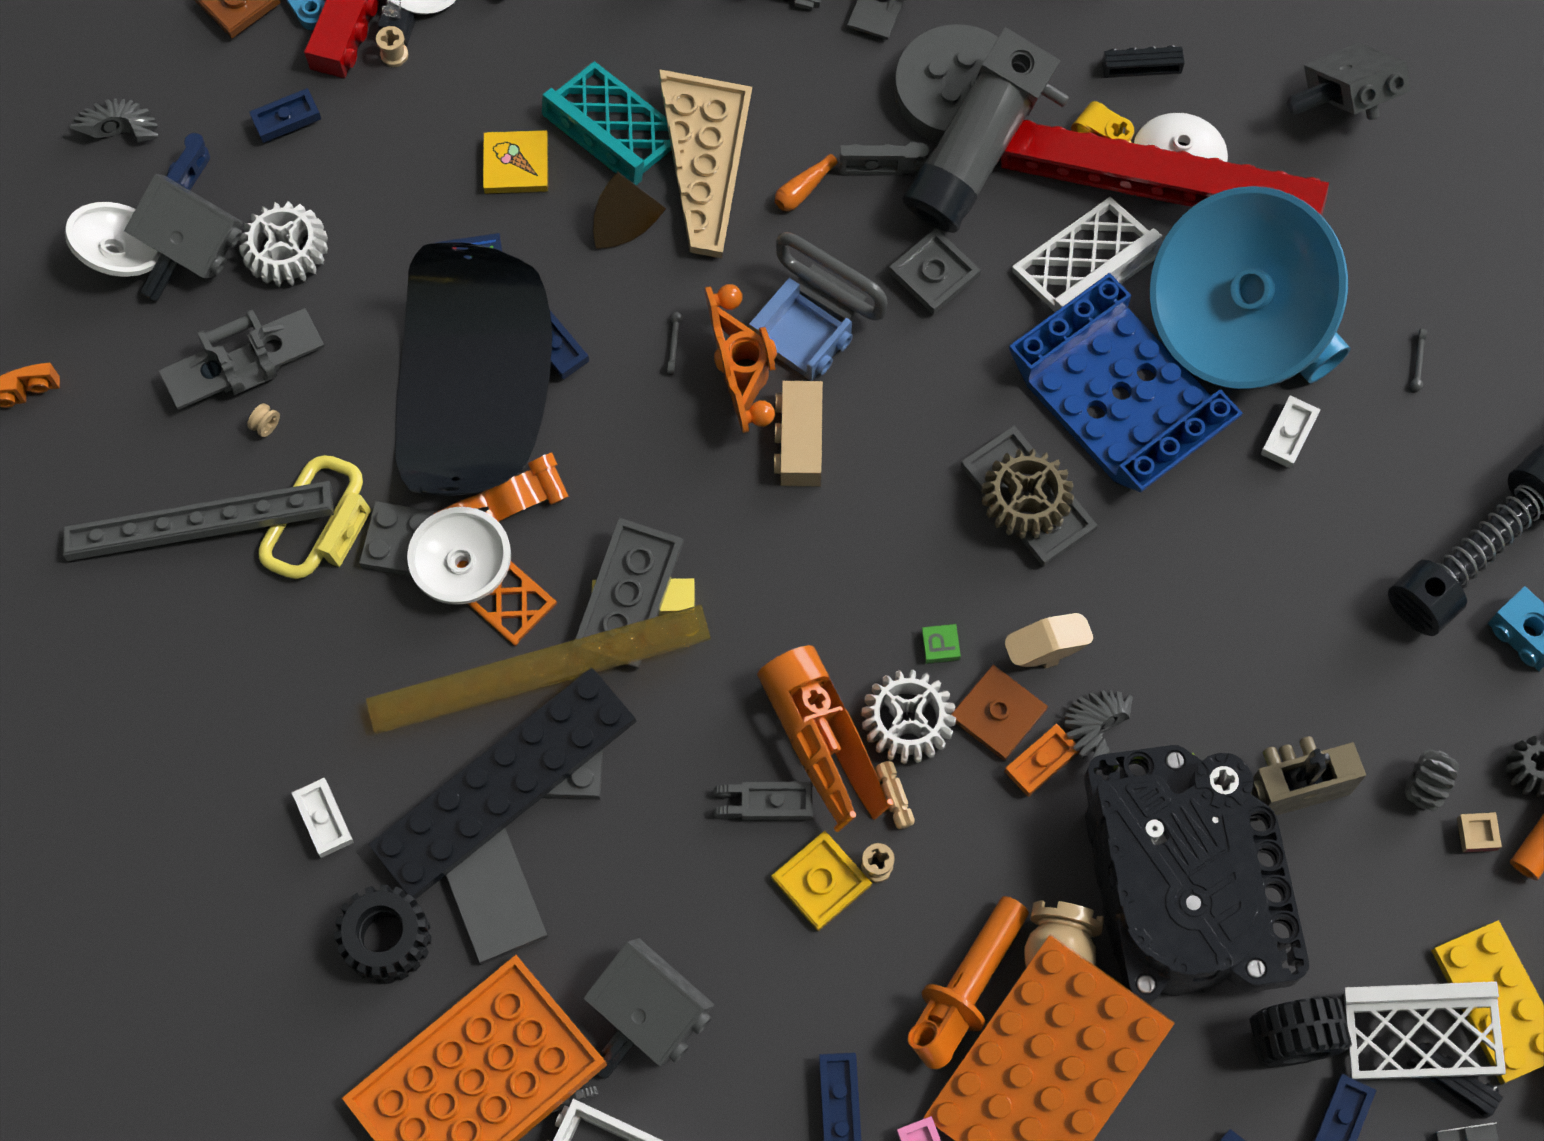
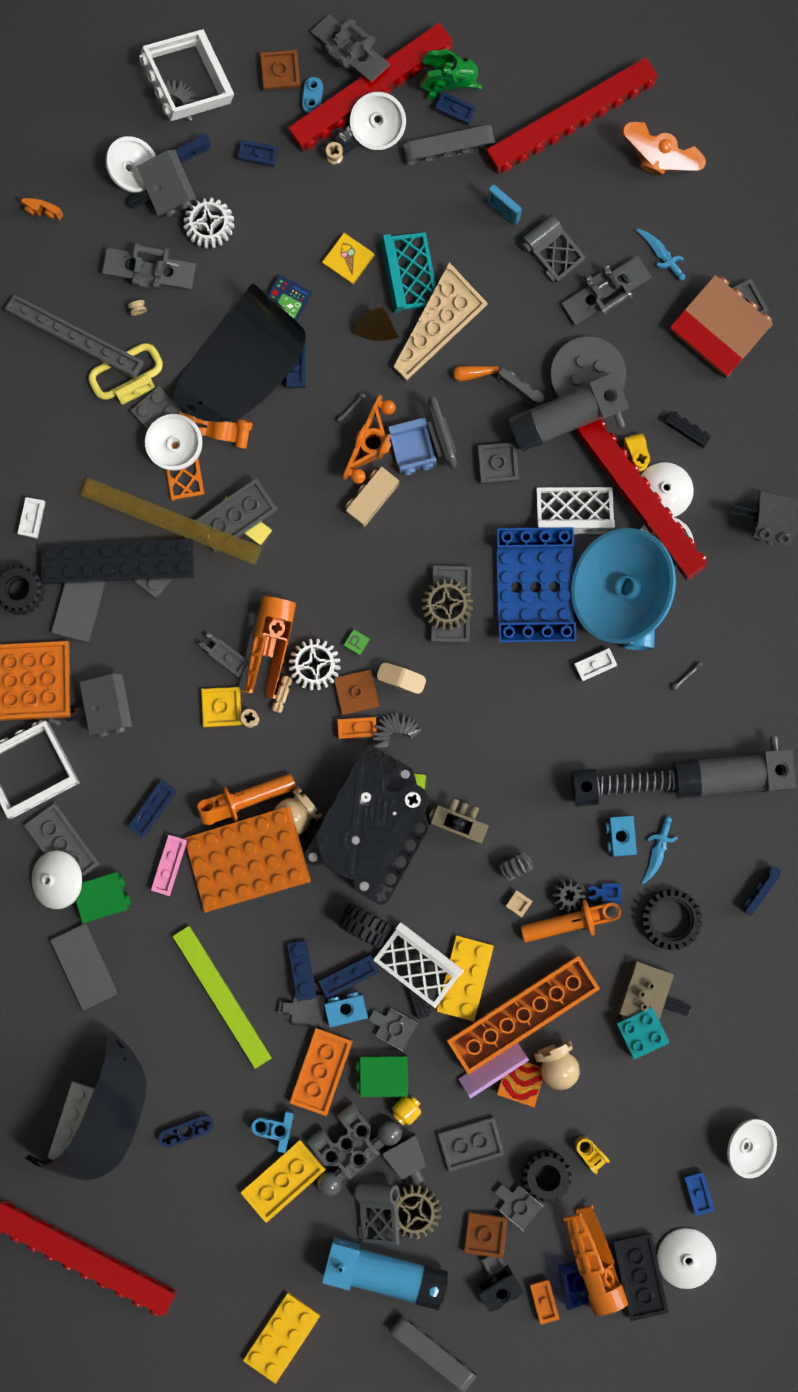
camera: 35 degrees right, 15 degrees up
none -> white window [139,29,234,121]

